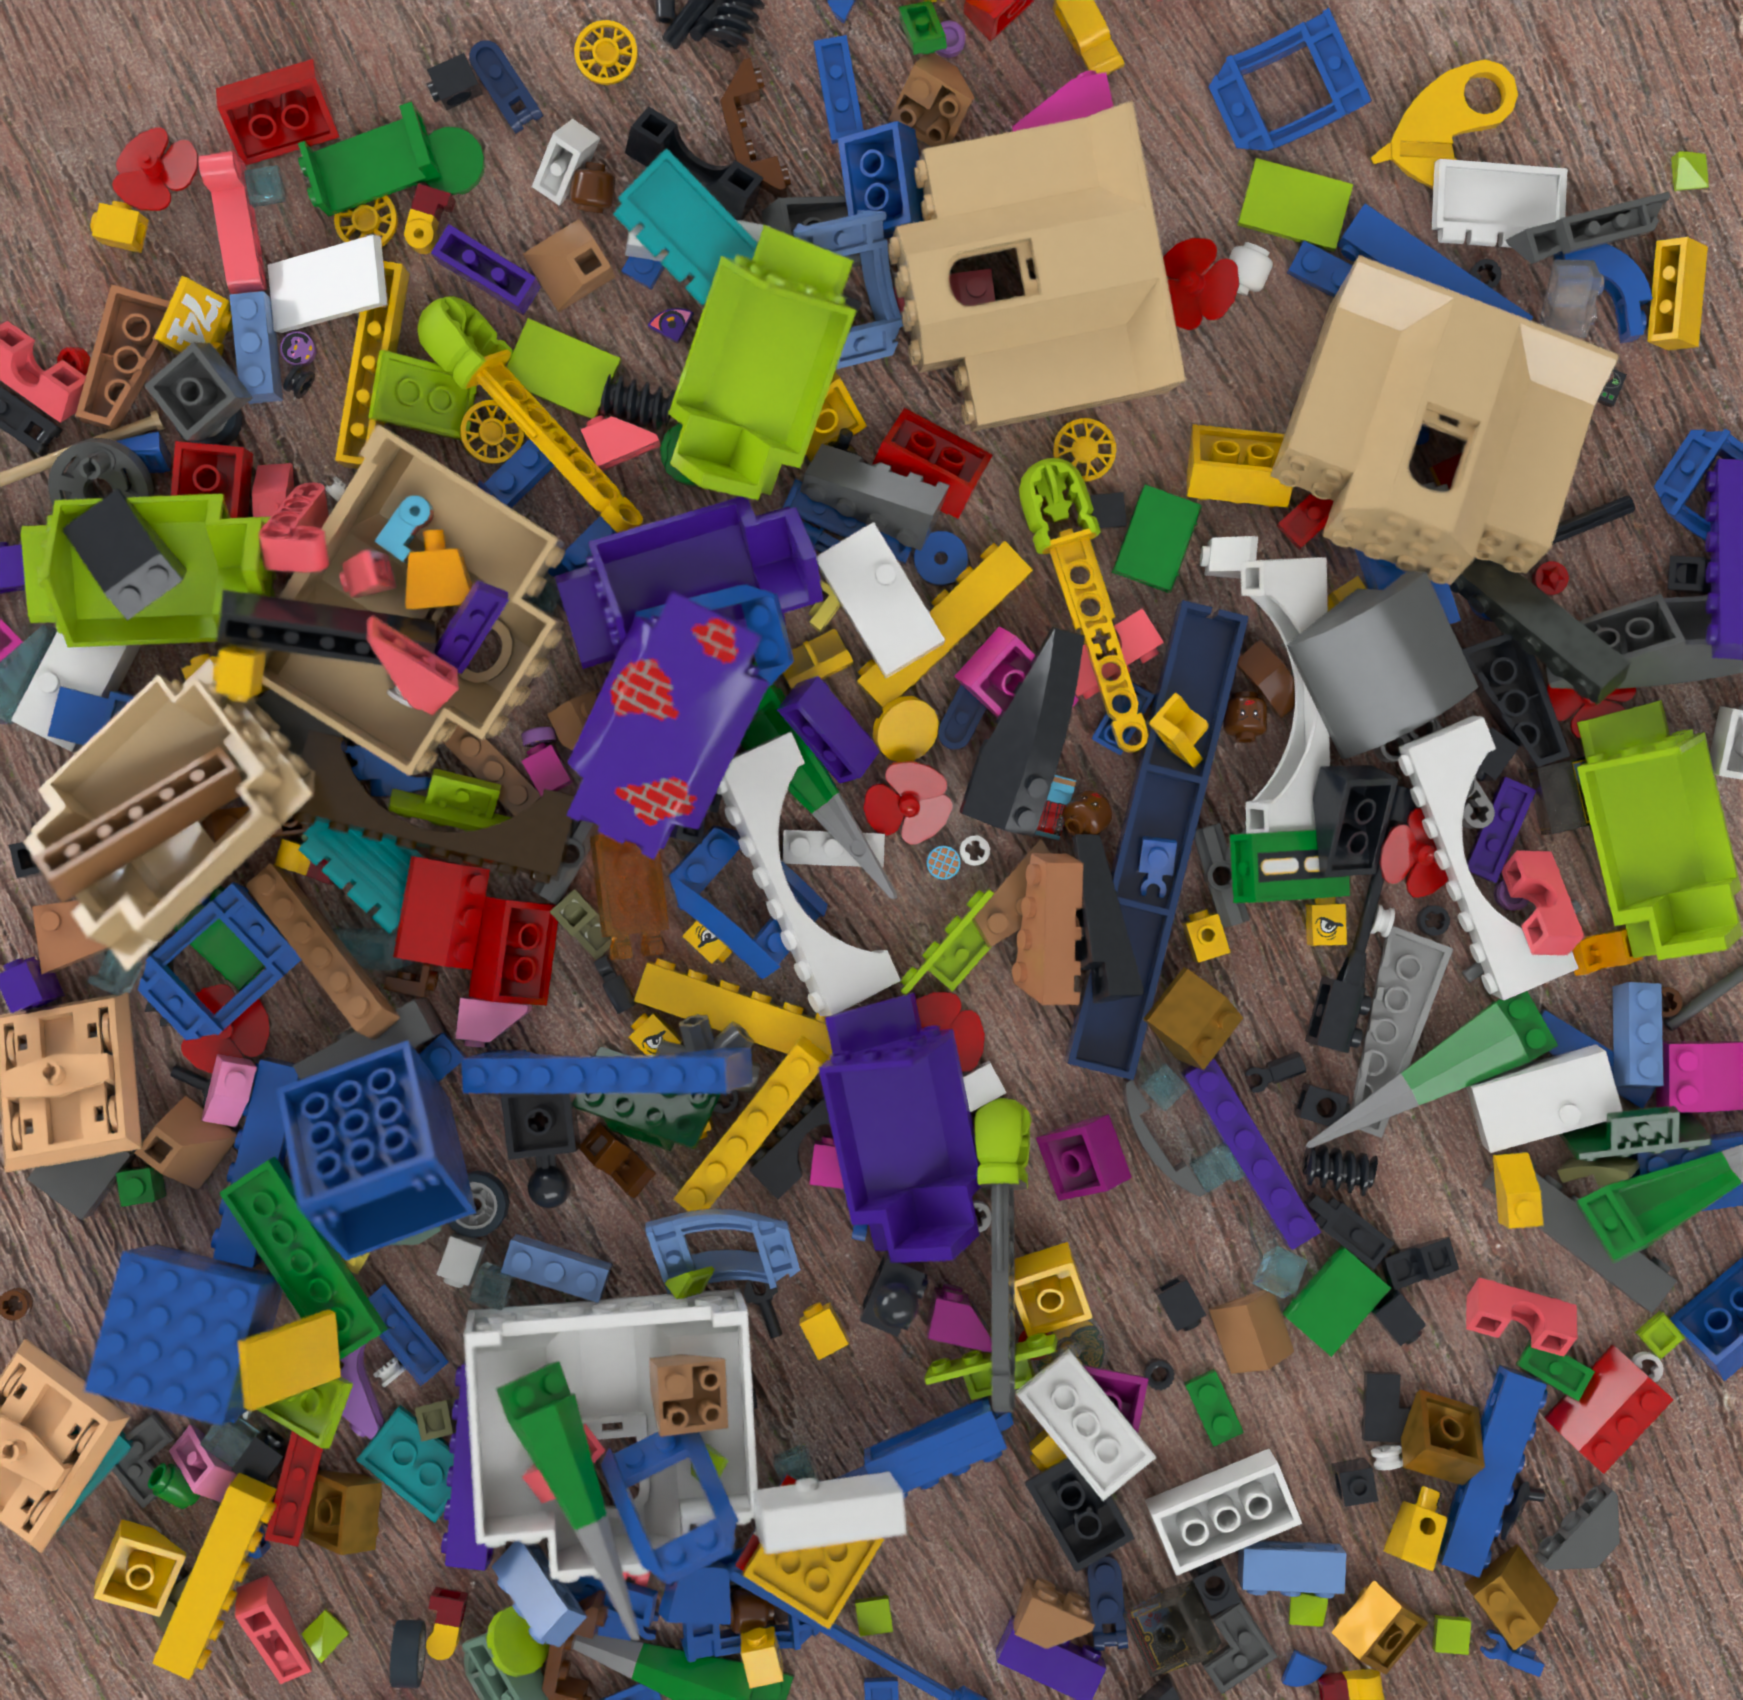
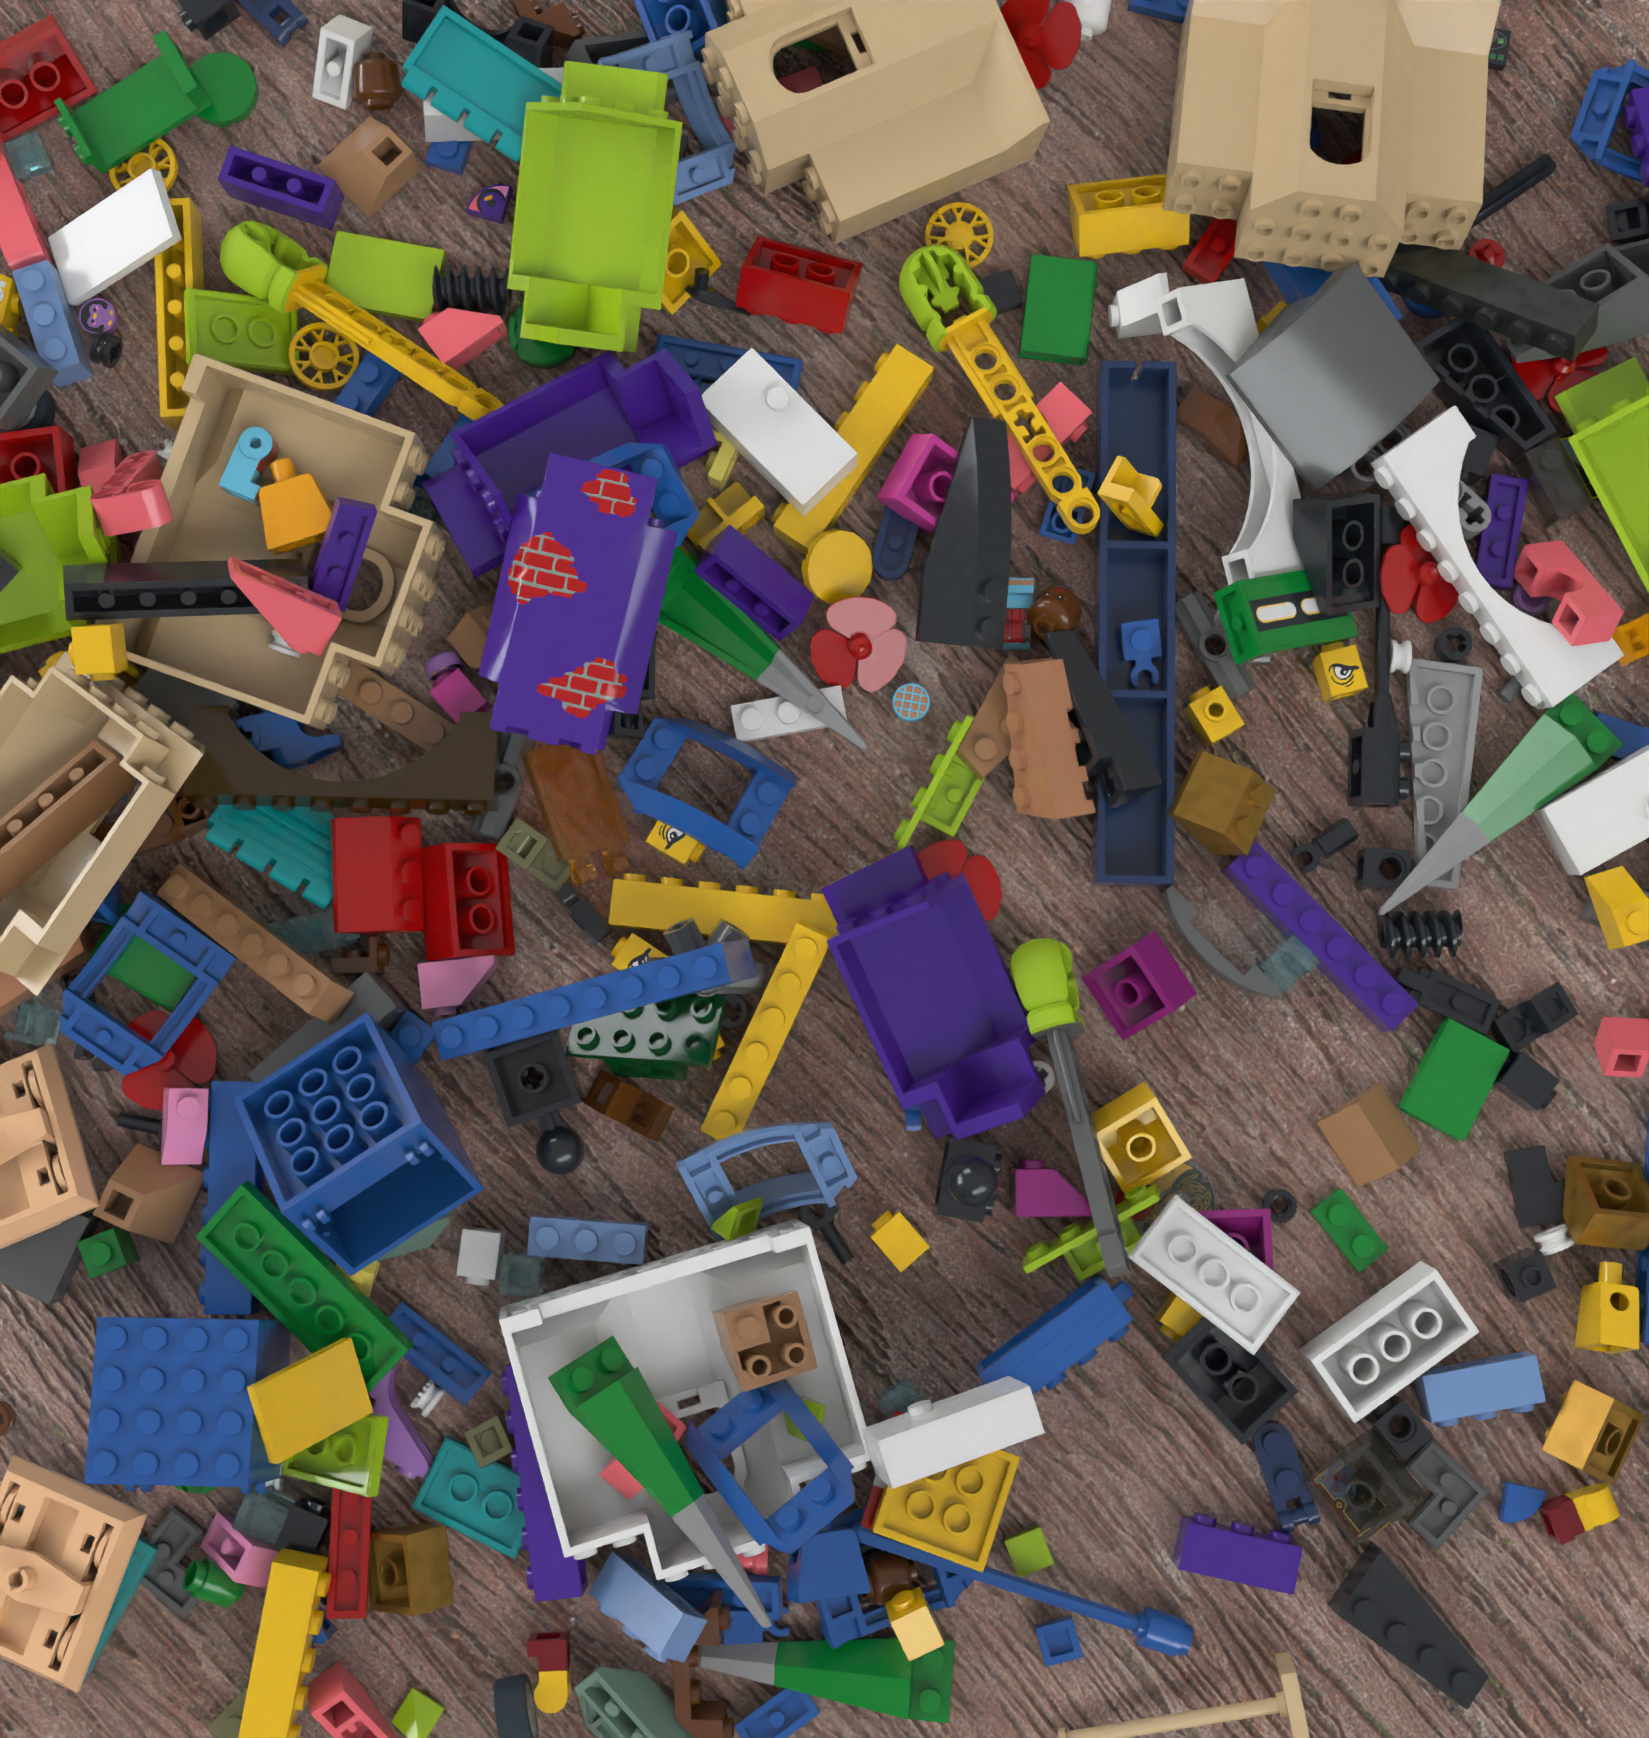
camera: 10 degrees left, 5 degrees down
yellow slope [94,1519,186,1617] -> none
yellow leg [274,838,335,885] -> none
coral slope [340,550,397,598] -> none
lime bracket [388,768,512,832] -> none
leg [404,183,456,254] -> none
wheel [448,1170,510,1238] -> none
lime tile [486,1606,549,1677] -> none
white arch [717,732,901,1016] -> none
black arch [749,1096,830,1200] -> none
dark grey wedge [800,444,950,551] -> none
dark pink brick [809,1136,843,1189] -> none
blue piece [914,531,968,586] -> none
white bush [959,836,990,866] -> none
white brick [963,1060,1006,1112] -> none
medium nougat slope [1013,1577,1095,1649] -> none
clear light blue plate [1140,1063,1189,1111] -> none
black brick [1154,1274,1206,1331] -> none
reddish brown head [1223,691,1267,743] -> none
clear light blue brick [1253,1246,1308,1298] -> none
lime slope [1289,1592,1328,1627] -> none

